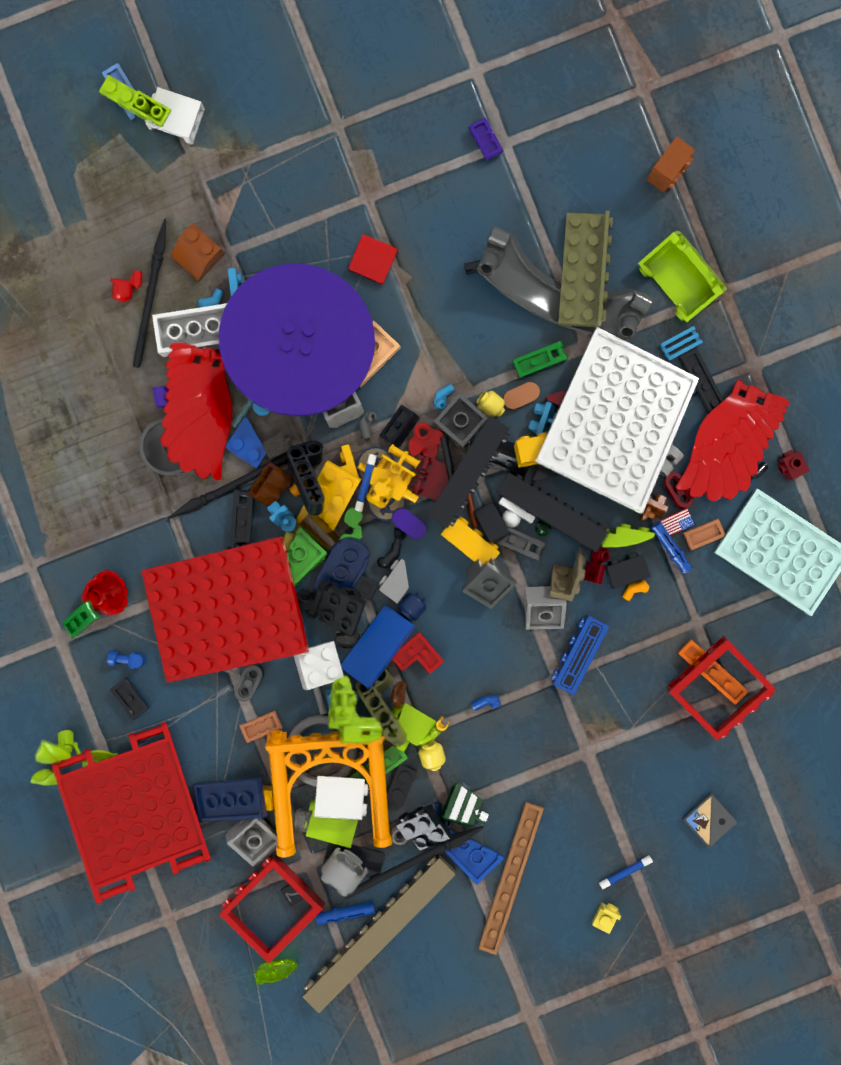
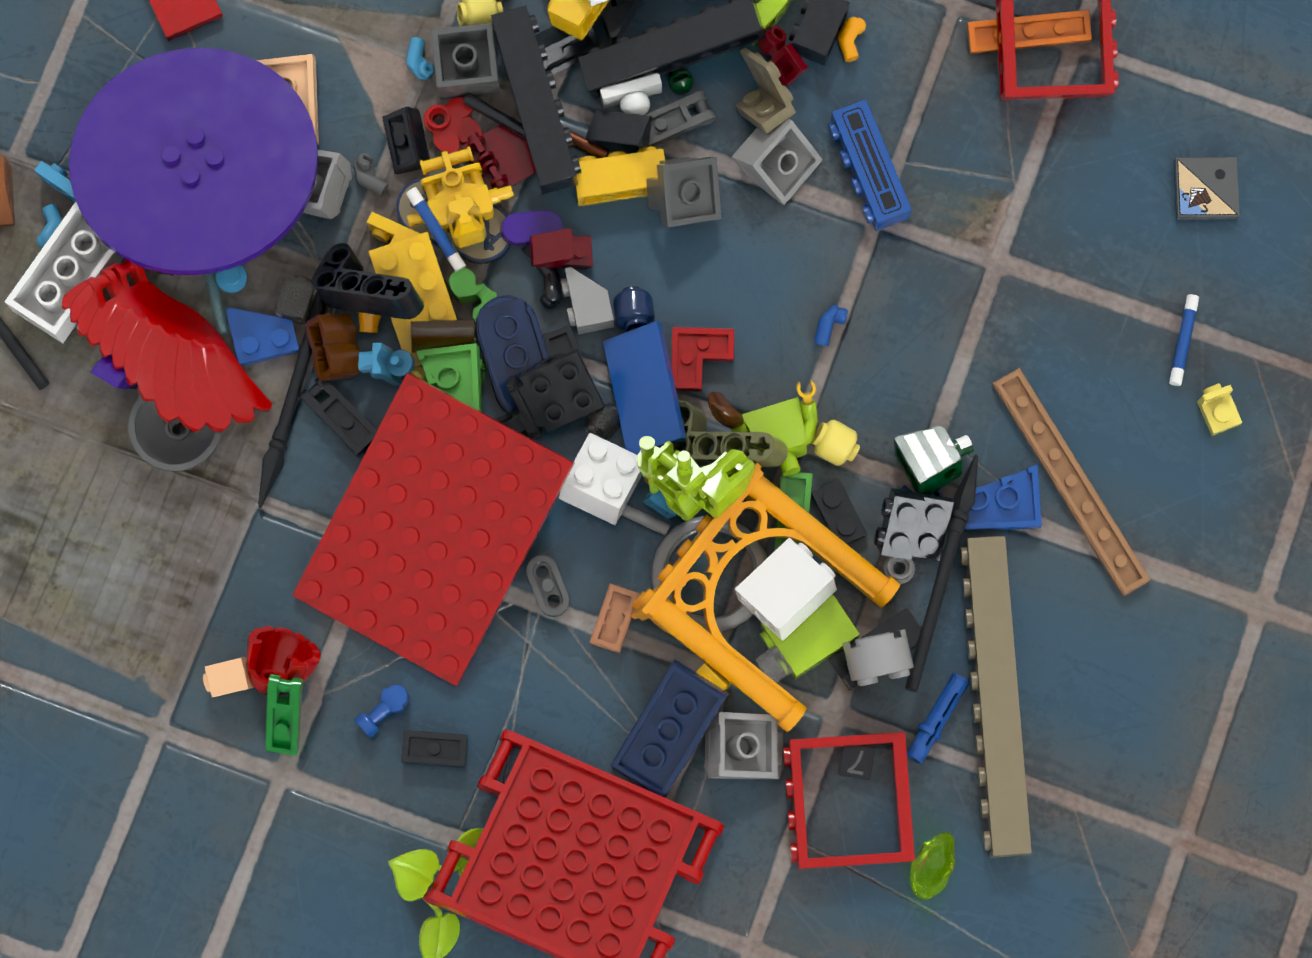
camera: 45 degrees left, 10 degrees down
none -> light nougat brick [203,657,254,698]
none -> dark red slope [529,229,593,269]

